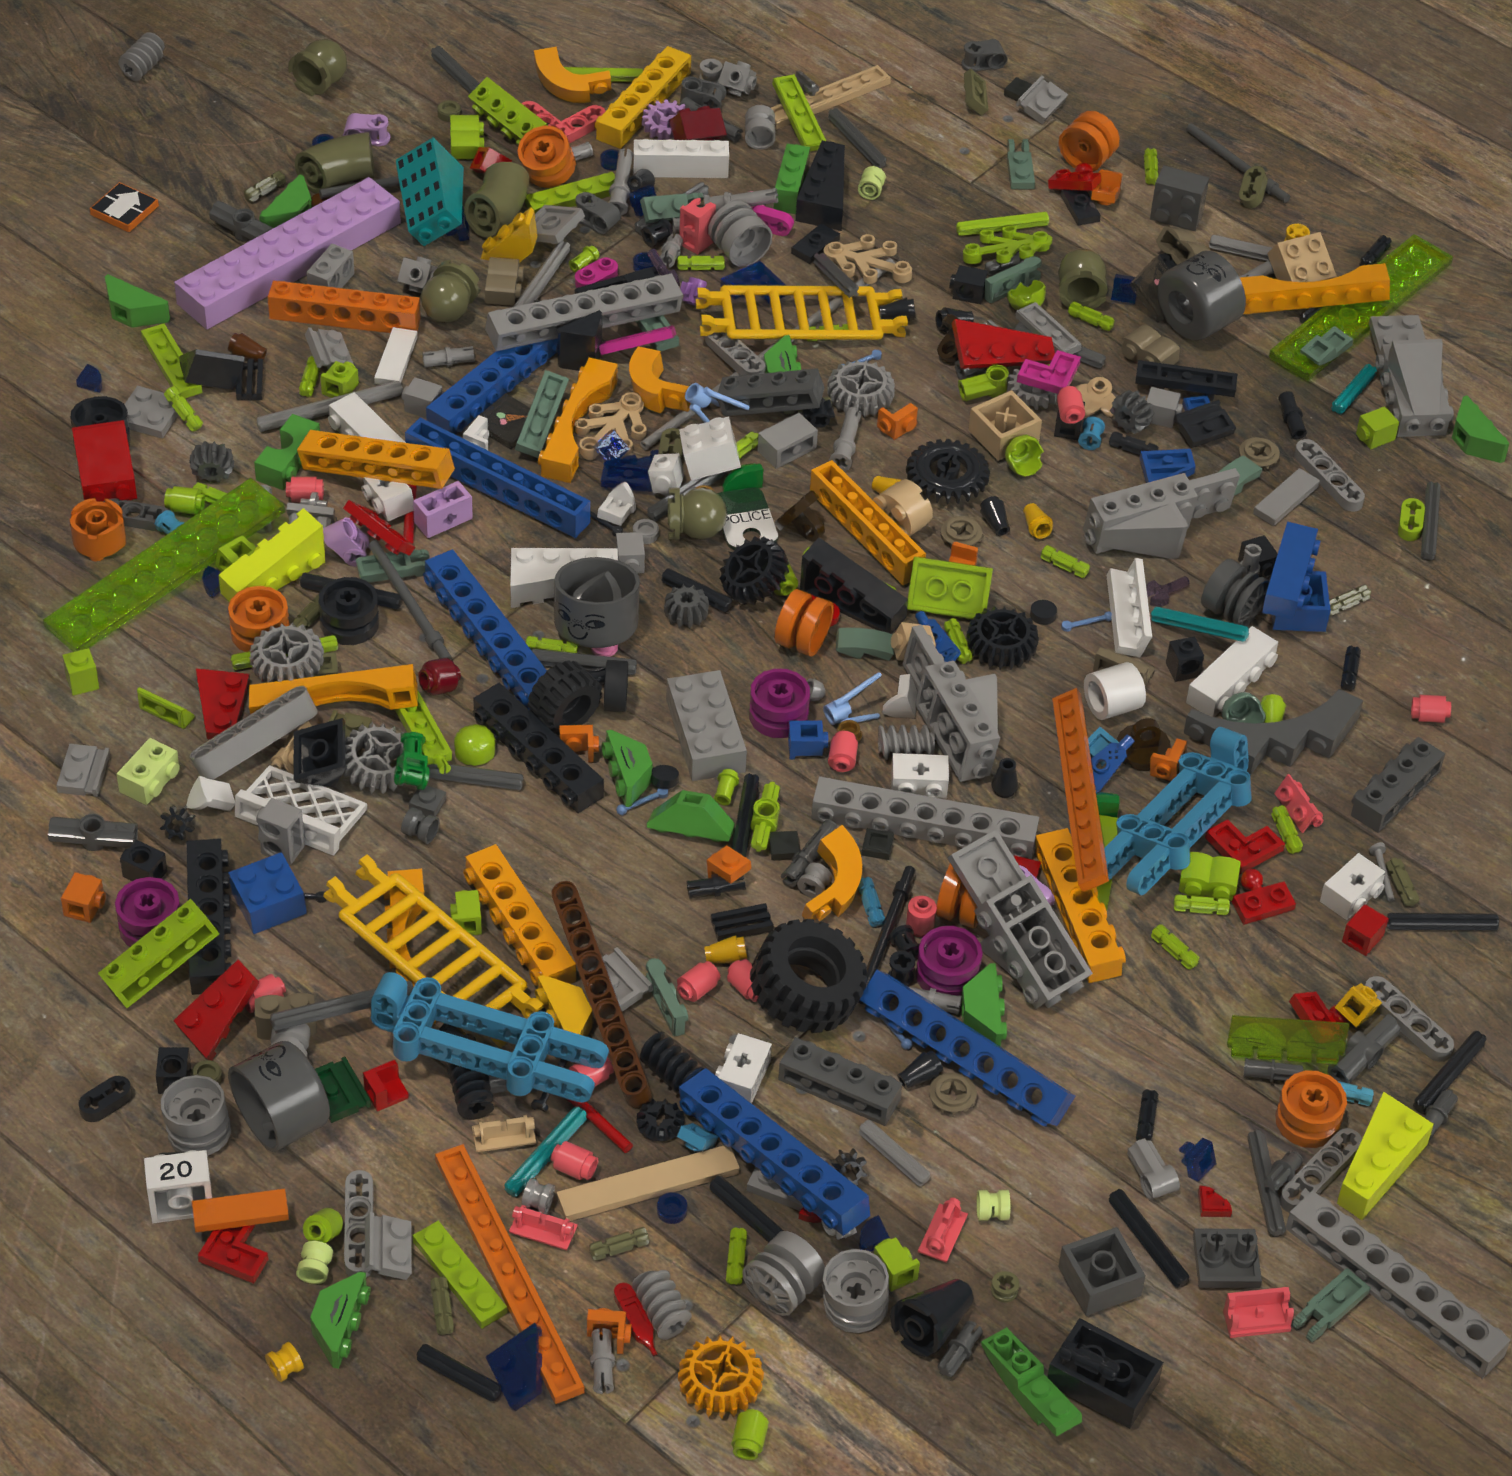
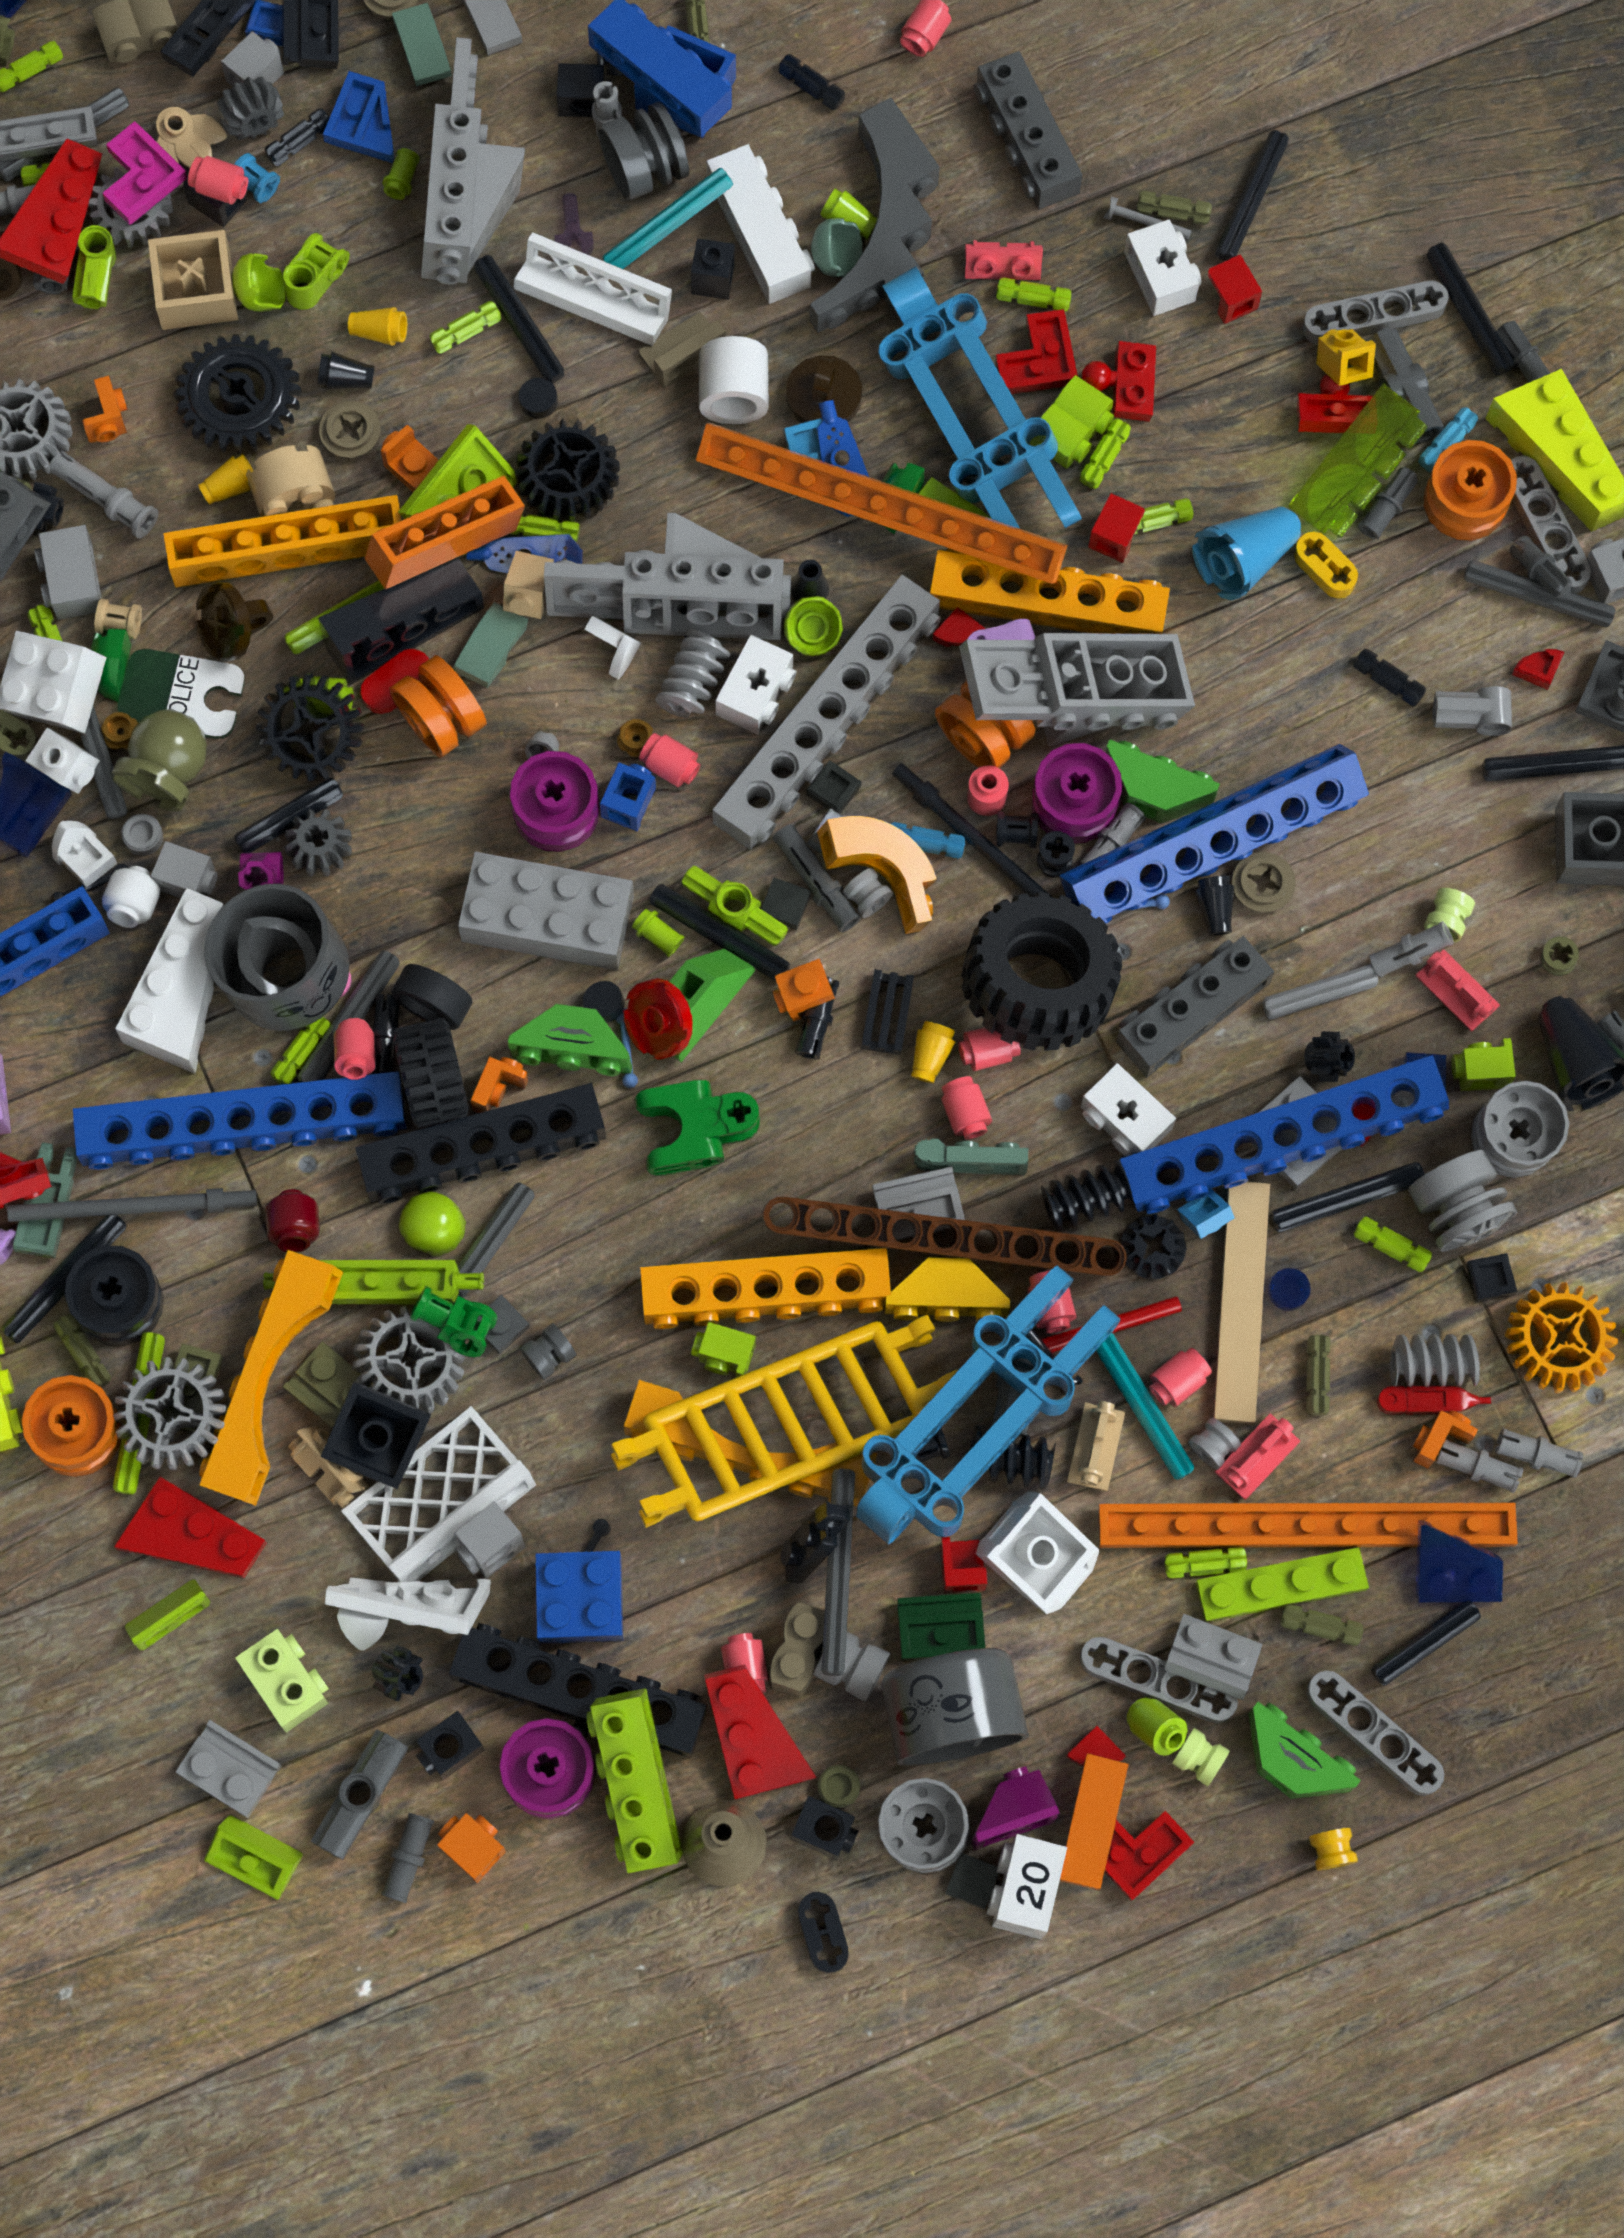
camera: 65 degrees left, 25 degrees up
lime brick [62,648,99,696] -> none
light grey beam [190,686,318,780] -> none
light blue plant [823,672,882,725] -> none
medium blue hinge [1061,611,1112,632] -> none
orange bracket [1150,738,1187,781] -> none
clear blue tile [1179,1138,1217,1181] -> none
none -> tan bush [94,598,142,639]
none -> white head [102,866,160,928]
none -> lime slope [203,1815,303,1900]
none -> magenta piece [238,852,284,890]
none -> lime piece [283,233,350,310]
none -> white wing [325,1579,491,1635]
none -> coral brick [334,1018,375,1080]
none -> orange brick [365,475,525,590]
none -> dark grey pin [381,1812,435,1903]
none -> black axle [474,255,564,383]
none -> red tile [624,978,693,1060]
none -> green piece [634,1080,760,1176]
none -> dark tan cone [682,1800,767,1886]
none -> black hinge [781,1501,850,1584]
none -> lime hair [784,596,843,657]
none -> magenta slope [971,1766,1060,1851]
none -> white slope [976,1491,1099,1614]
none -> red tile [1066,1726,1126,1767]
none -> red panel [1088,493,1145,563]
none -> lime axle [1164,1547,1247,1578]
none -> dark azure cone [1192,506,1301,601]
none -> yellow beam [1294,531,1358,599]
none -> light grey beam [1306,1671,1445,1796]
none -> light grey pin [1370,921,1454,978]
none -> black tile [1465,1253,1517,1303]
none -> light grey pin [1495,1428,1583,1478]

